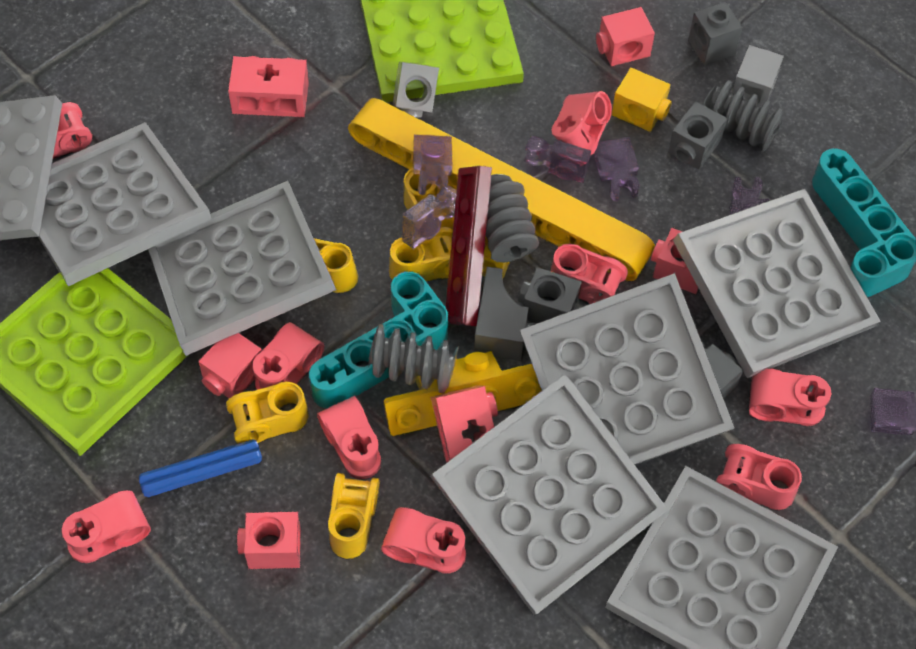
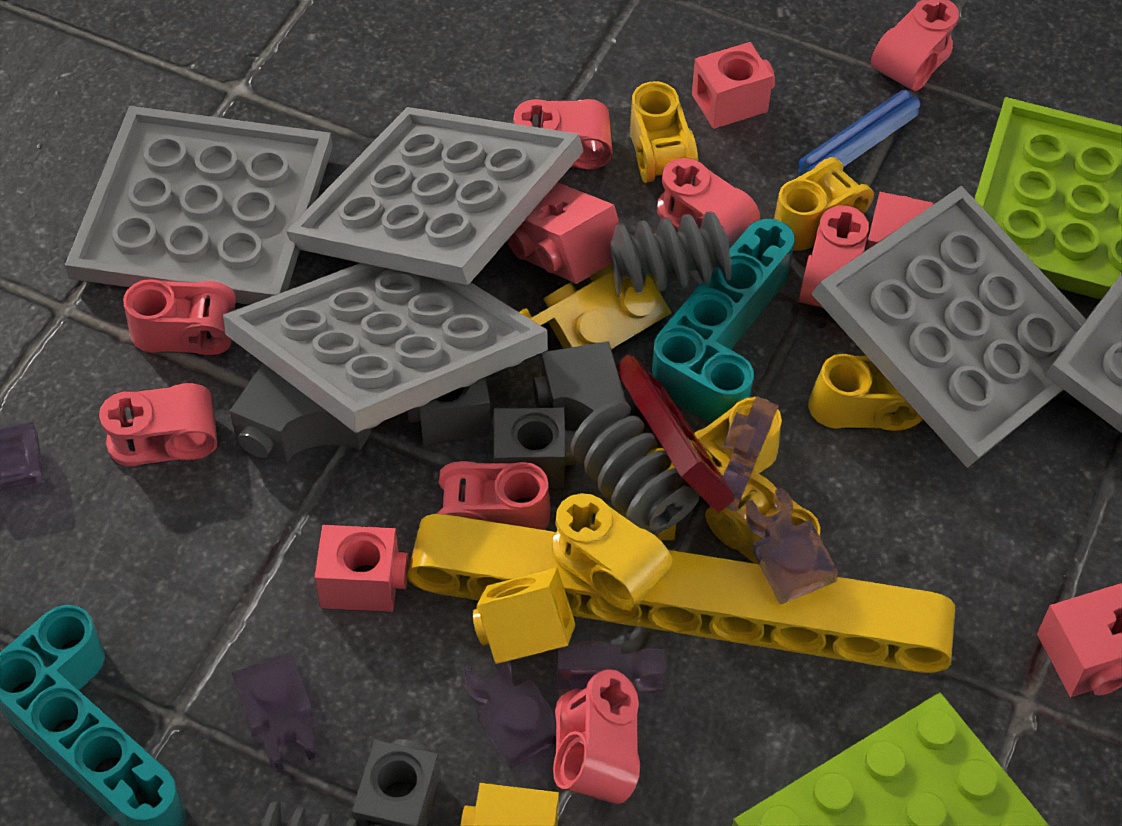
camera: 160 degrees right, 5 degrees down
light grey brick [392,61,439,118] -> none
light grey plate [673,189,881,378] -> none
none -> yellow brick [473,567,576,664]
none -> yellow piece [552,493,672,611]

